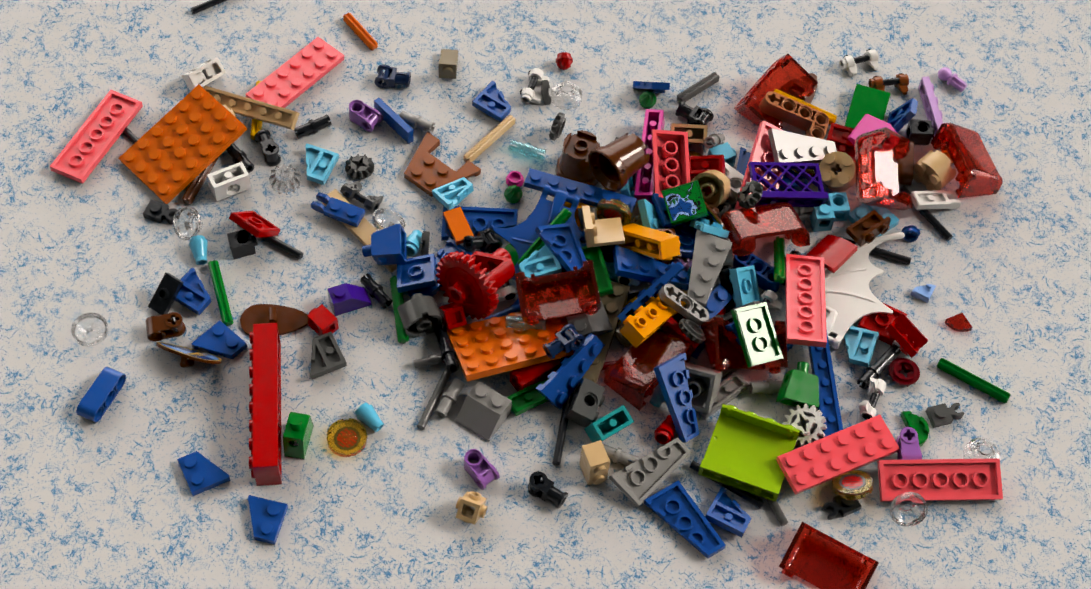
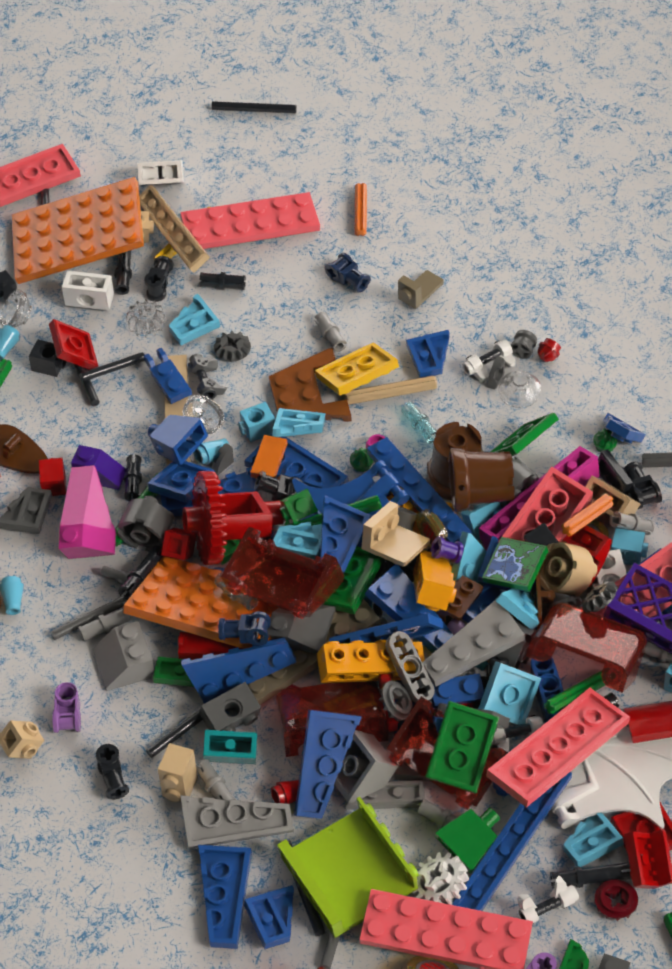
camera: 45 degrees right, 5 degrees down
reddish brown axle [182,157,219,205] -> none
medium lavender piece [349,100,383,132] -> none
blue tile [374,97,414,144] -> none
dark grey gear [549,112,566,141] -> none
none -> dark pink wedge [59,465,116,559]
none -> black bar [80,352,145,382]
none -> medium azure brick [238,402,275,443]
none -> green bracket [279,488,318,524]
none -> yellow plate [315,342,399,396]
none -> dark purple bush [431,536,464,564]
none -> green tile [490,412,559,456]
none -> dark grey wheel [511,330,537,359]
none -> black tile [523,523,559,546]
none -> orange axle [561,494,614,536]
none -> black plate [598,449,633,496]

